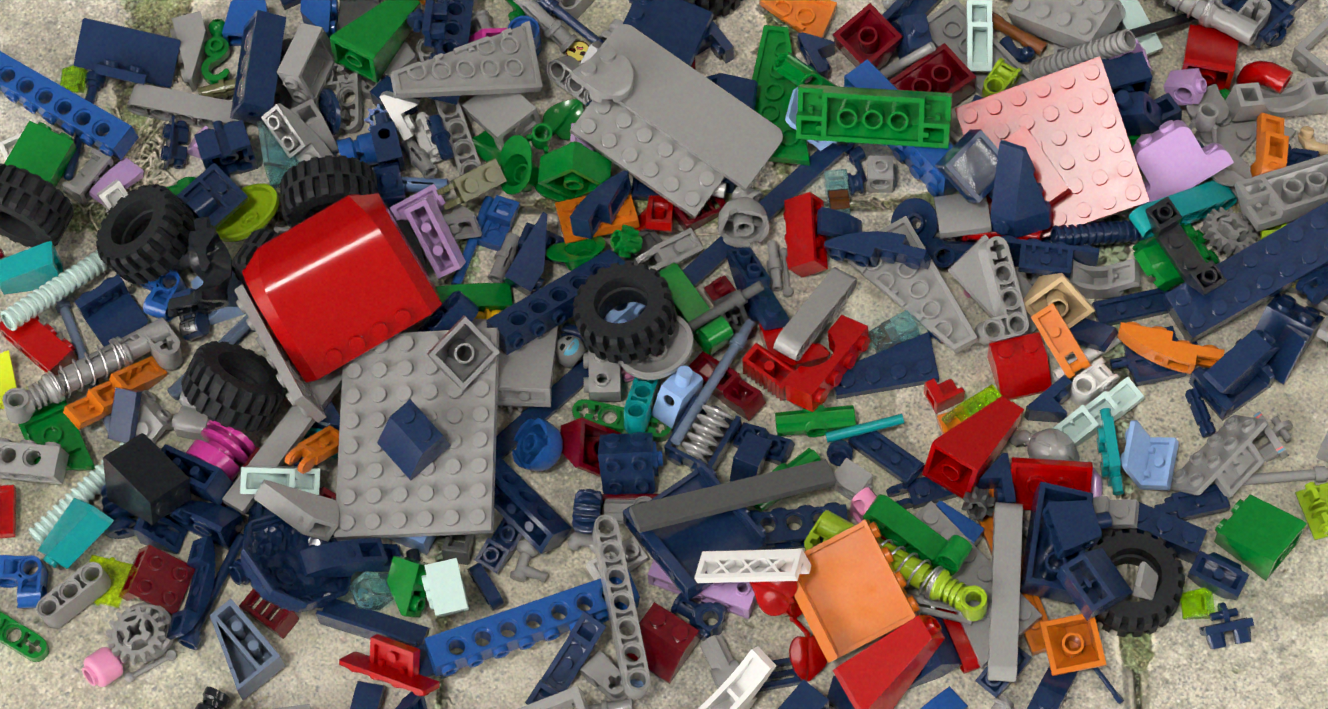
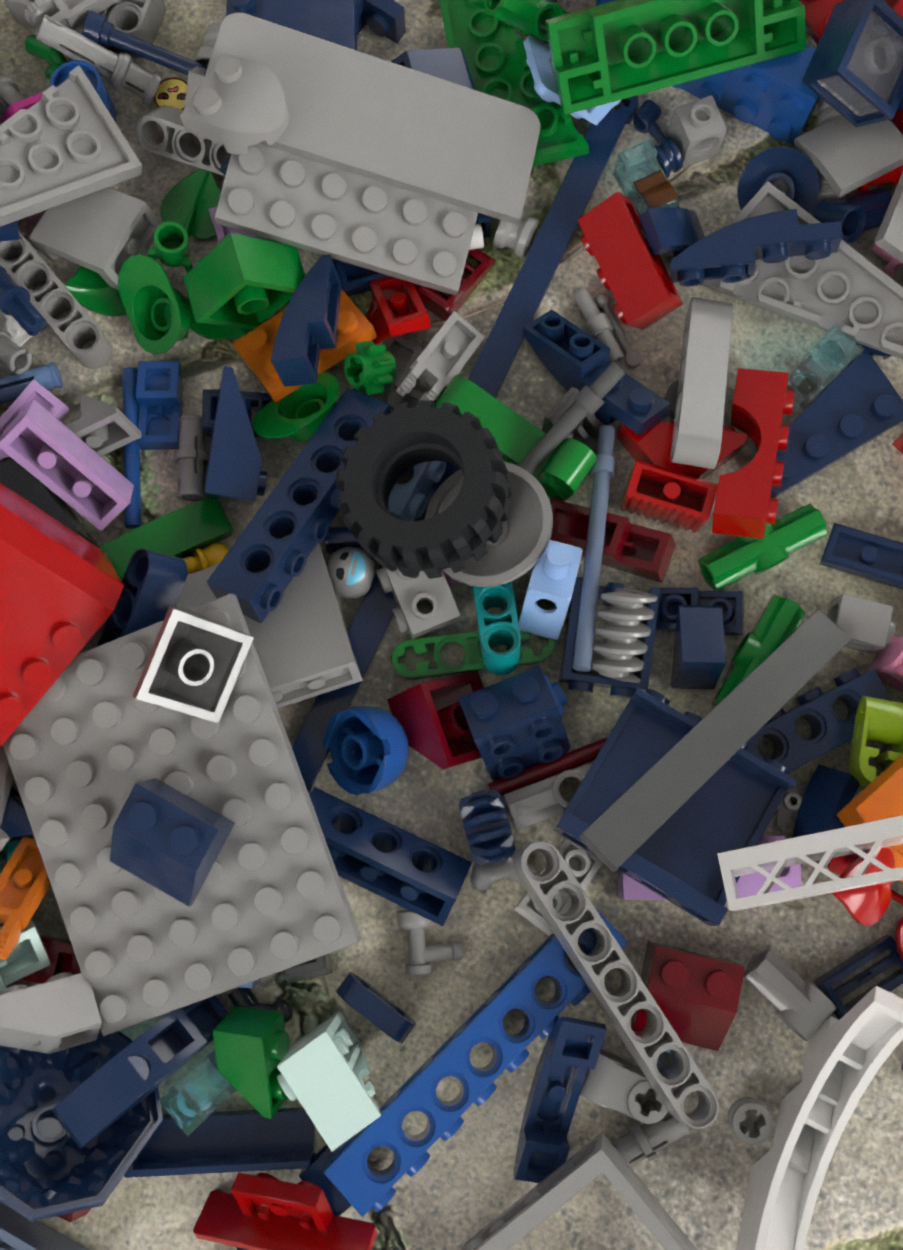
camera: 25 degrees left, 15 degrees up
olive hinge [436,158,507,210] -> none
dark blue slope [474,517,524,574] -> none
dark blue connector [671,593,728,641] -> none
dark red tile [704,275,736,306] -> none
light grey cylinder [717,197,769,248] -> none
teal bar [825,414,905,443] -> none
dark blue plate [827,439,853,466] -> none

